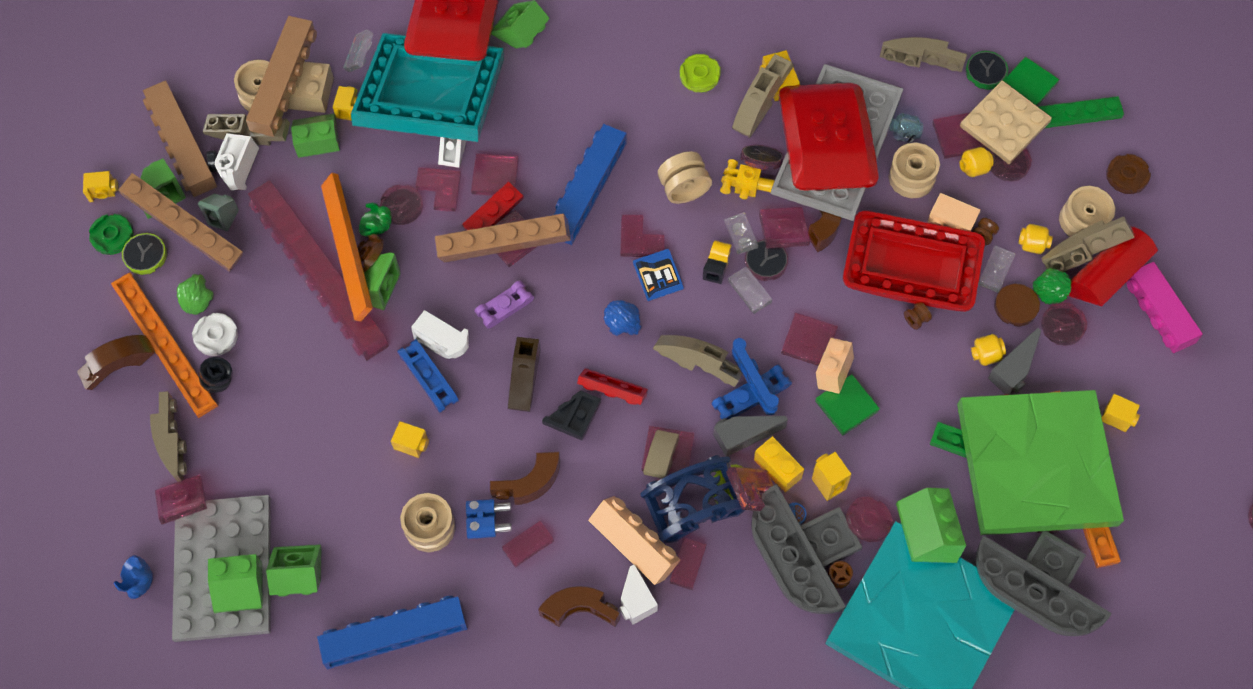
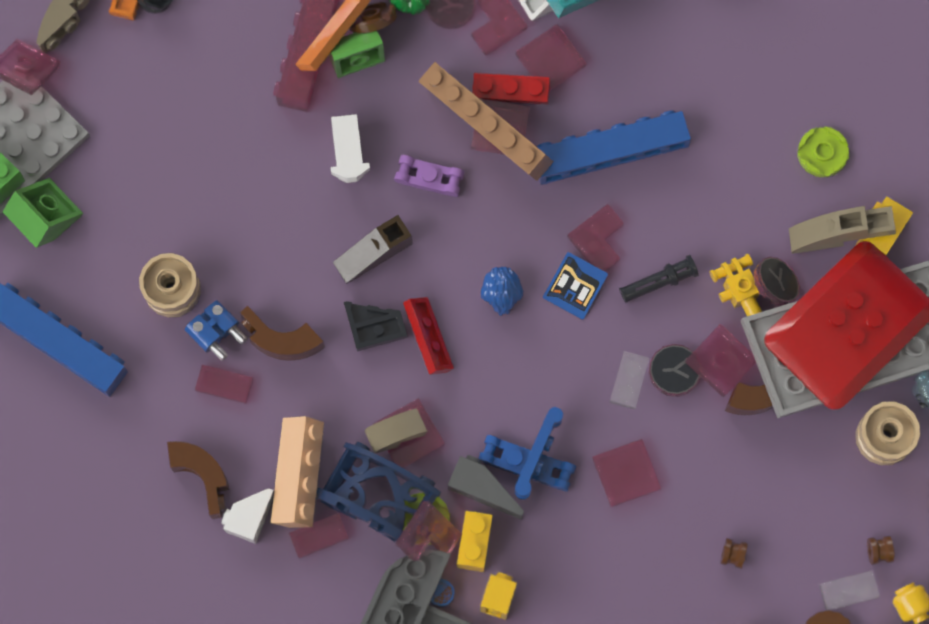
camera: 50 degrees right, 10 degrees up
yellow brick [391,421,429,458] -> none
blue plate [397,339,459,413] -> none
dark tan slope [653,335,742,387] -> none
tan wheel [658,151,712,204] -> none
leg [703,240,732,284] -> none
clear plate [724,212,758,255] -> none
green tile [815,374,880,436] -> none
light nougat piece [816,338,854,394] -> none
red wedge [843,211,985,312] -> none
light nougat piece [927,193,980,231] -> none
none -> black pin [619,255,699,303]

